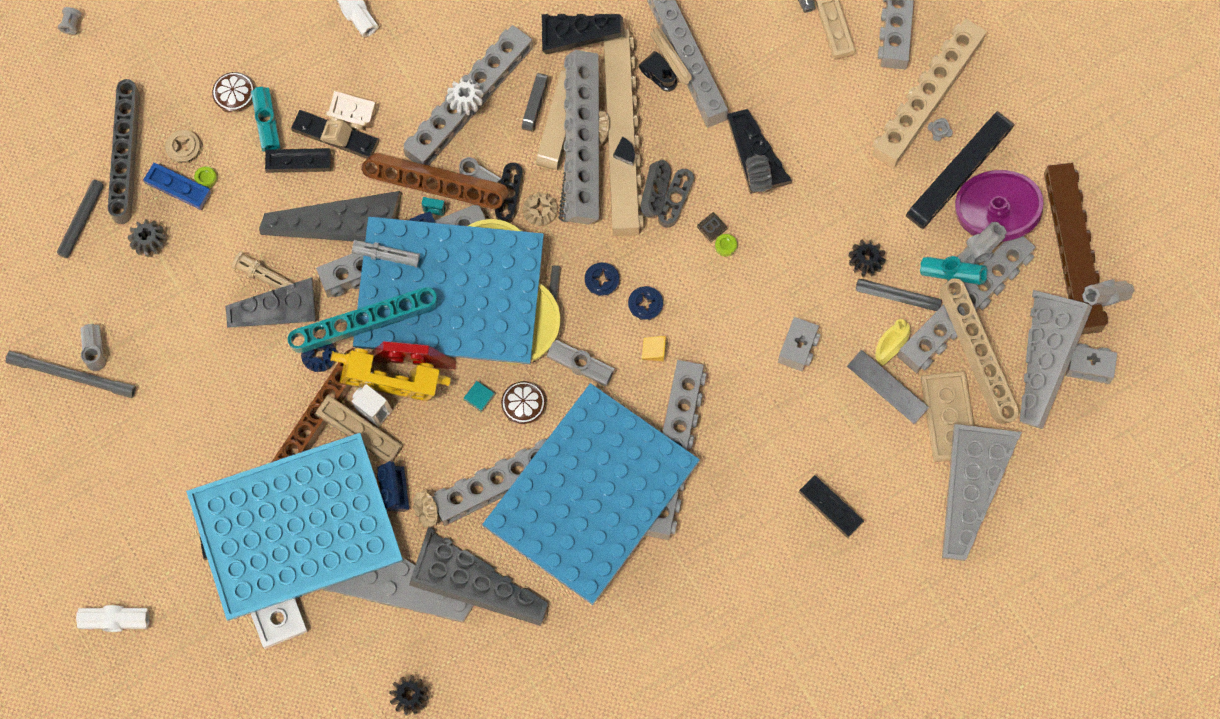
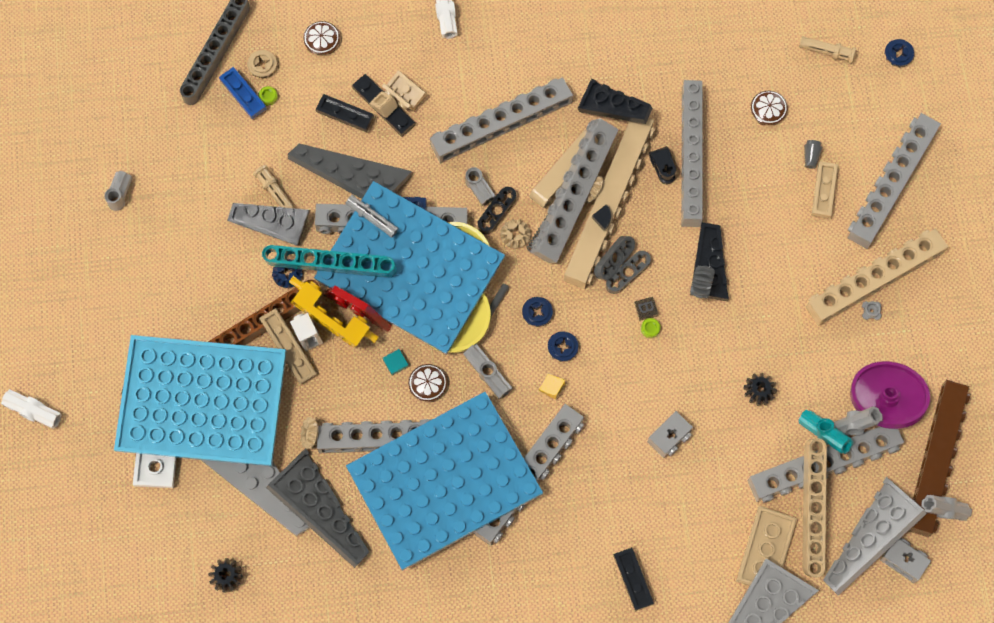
camera: 25 degrees right, 0 degrees up
dark grey piece [5,351,136,398] -> none
dark grey axle [57,179,104,258] -> none
dark grey gear [128,219,166,257] -> none
teal piece [251,86,280,152] -> none
dark orange beam [361,153,509,209] -> none
dark blue bracket [377,461,409,512] -> none
teal tile [421,197,446,216] -> none
white gear [447,78,483,115] -> none
dark grey beam [522,73,548,132] -> none
tan axle [650,27,692,85] -> none
plate [847,350,929,424] -> none
dark grey axle [856,279,942,311] -> none
light yellow arm [875,319,910,366] -> none
black beam [906,111,1015,230] -> none

